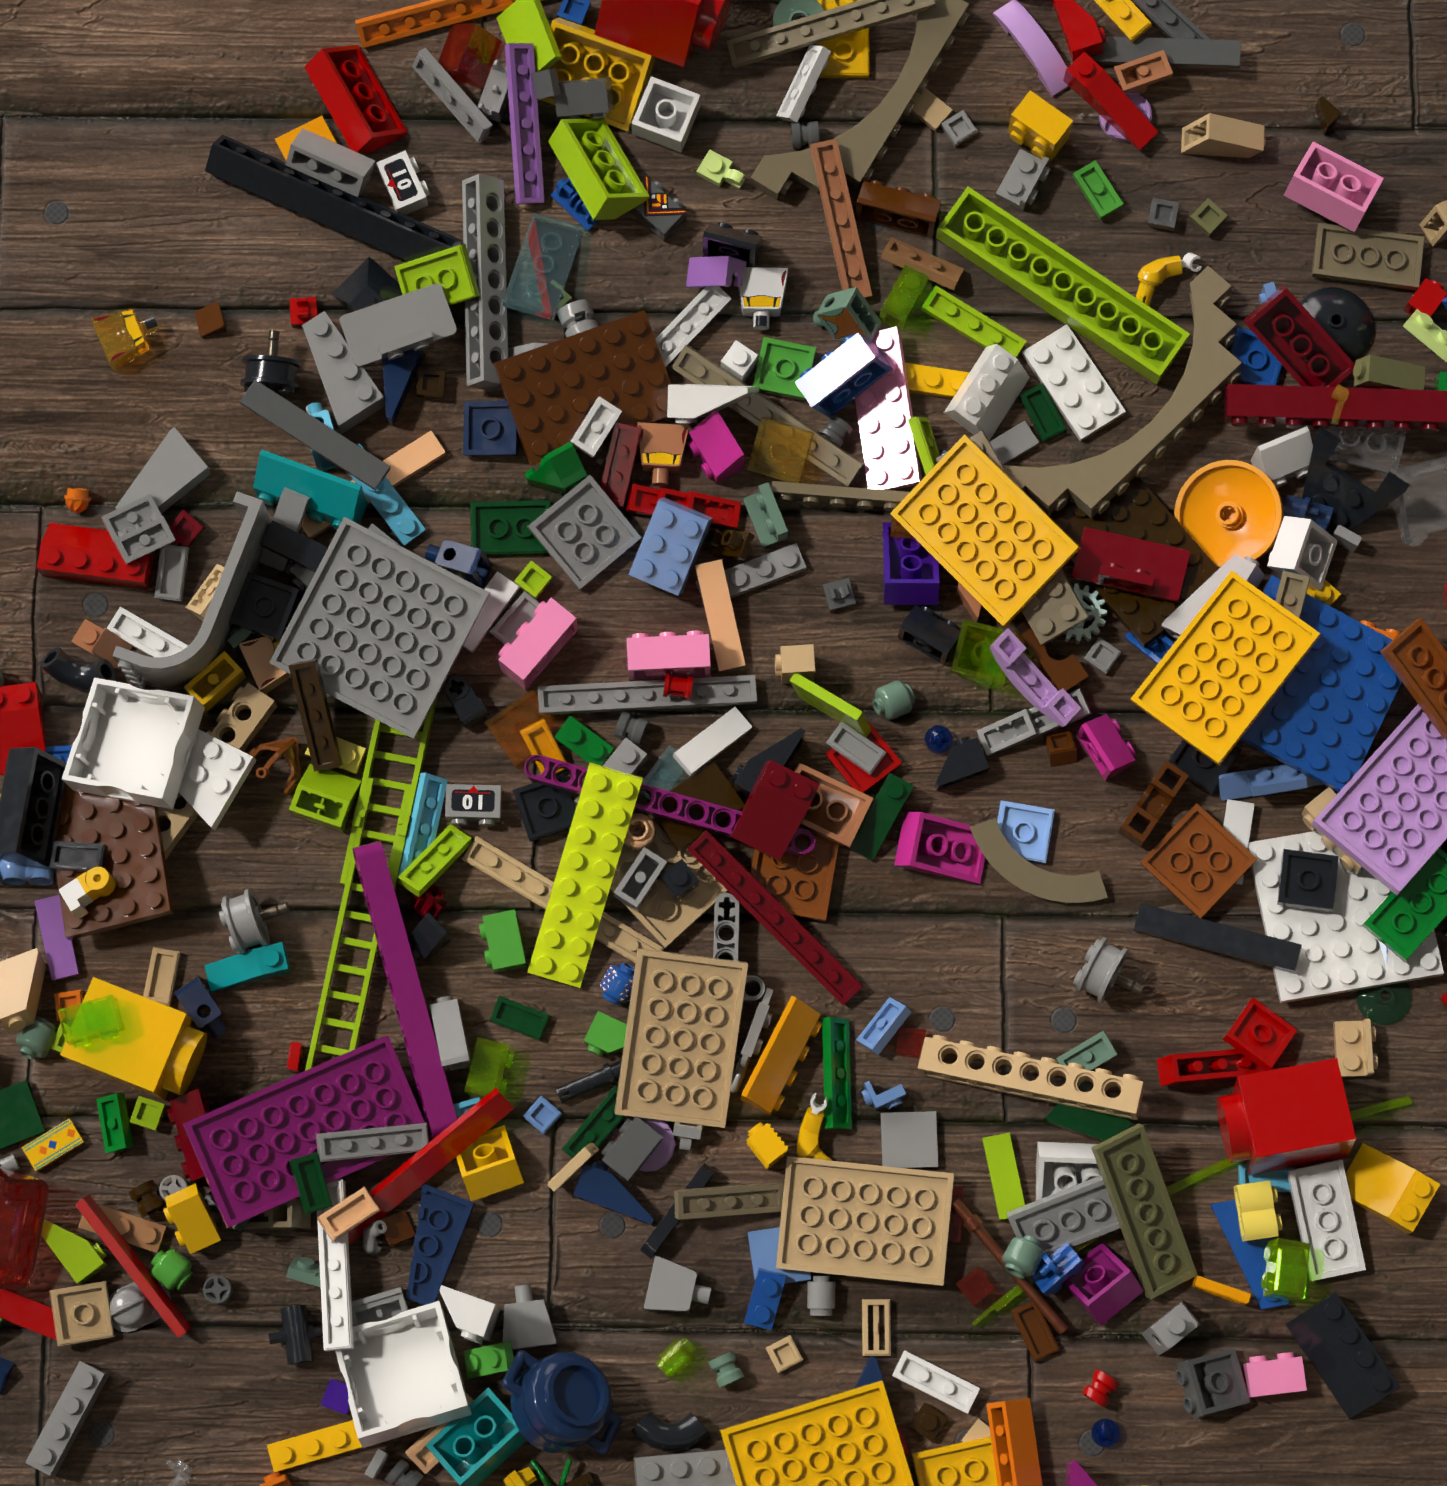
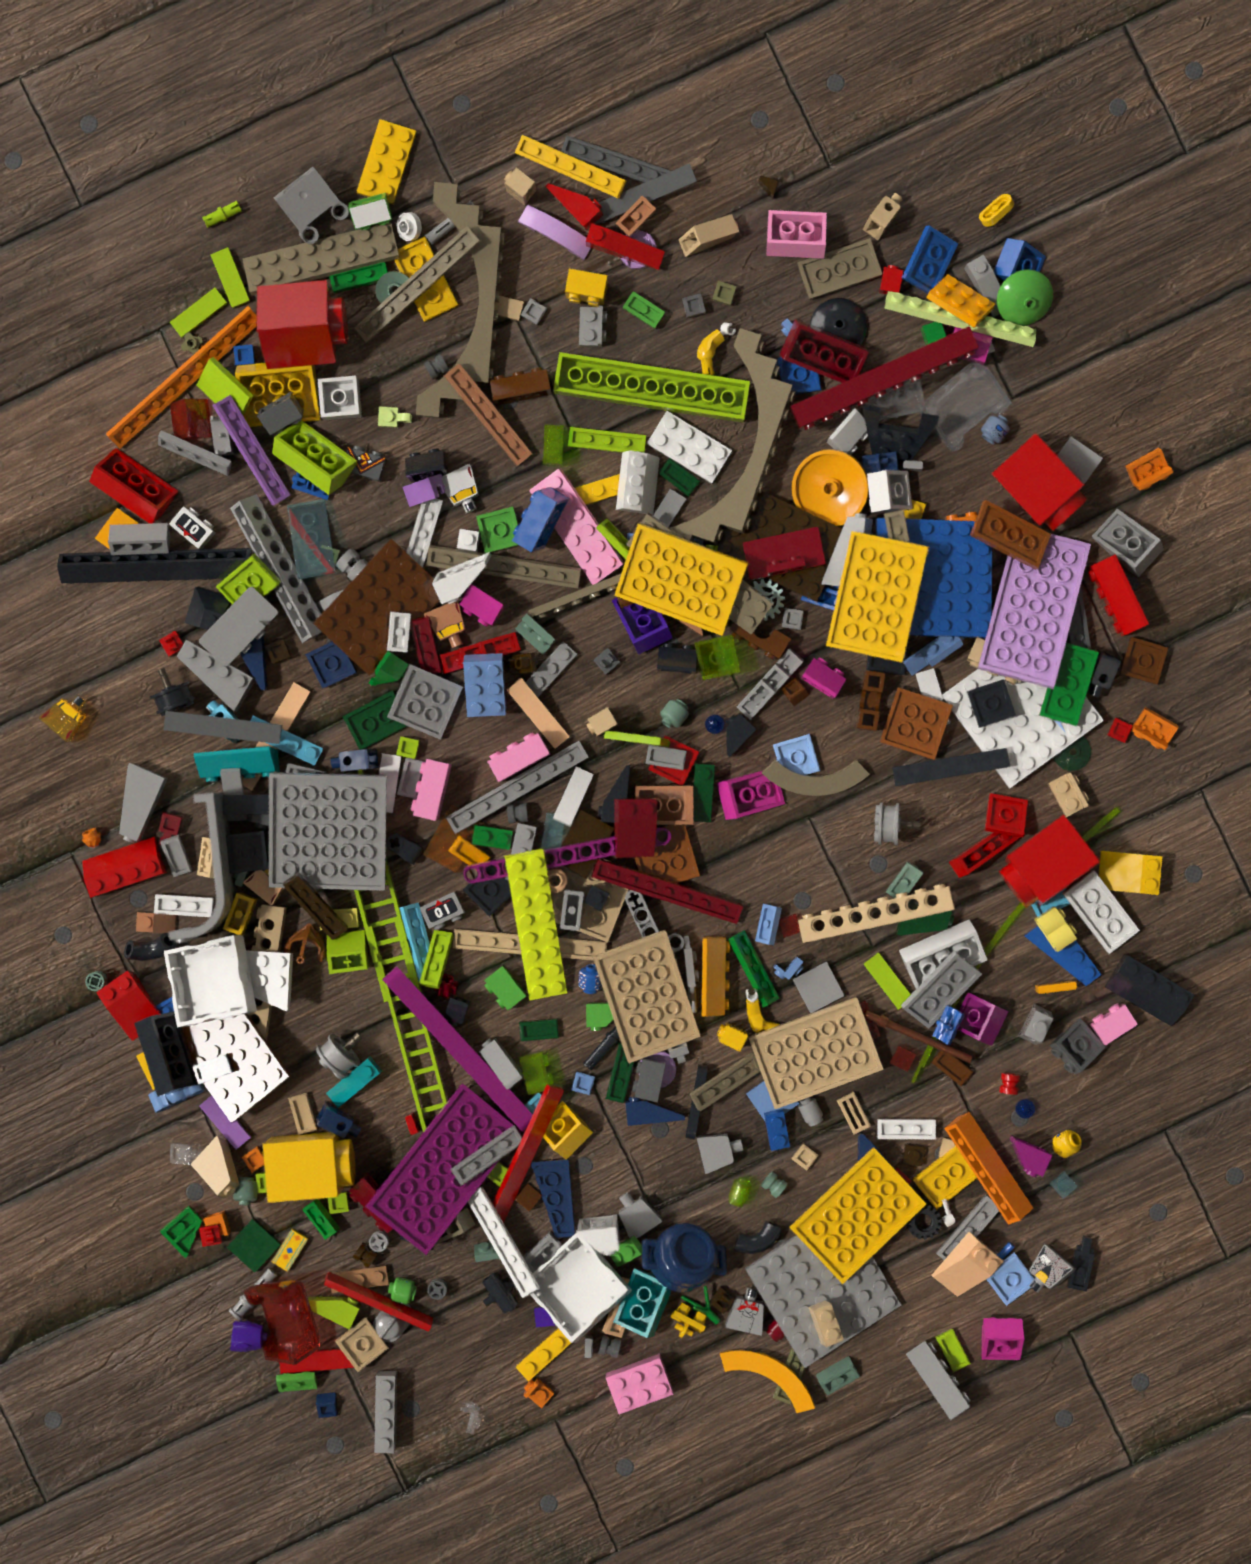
camera: 30 degrees left, 10 degrees up
clear neon green brick [58,995,125,1048] -> none
leg [59,867,116,919] -> none
light grey slope [101,493,175,564] -> none
yellow brick [163,1183,221,1254] -> none
reddish brown slope [194,302,227,338] -> none
dark green tile [289,1152,333,1215] -> none
light nougat tile [317,1187,380,1242] -> none
light grey arm [362,1220,387,1254] -> none
dark grey tile [531,68,561,100] -> none
tan tile [548,1143,599,1192] -> none
red bush [663,673,693,700] -> none
clear yellow plate [748,417,814,483] -> none
white plate [776,45,831,123] -> none
sand green torso [813,287,882,341] -> none
dark grey wheel [819,415,853,448] -> none
medium nougat plate [881,237,964,290] -> none
lavender slope [990,628,1081,727] -> none
sand green head [1002,1235,1044,1279] -> none
olive plate [1092,1124,1198,1299] -> none
clear neon green brick [1261,1238,1310,1302] -> none
clear yellow hand [1331,385,1349,425] -> none
olive slope [1353,355,1425,390] -> none
none -> lime tile [487,1161,508,1187]

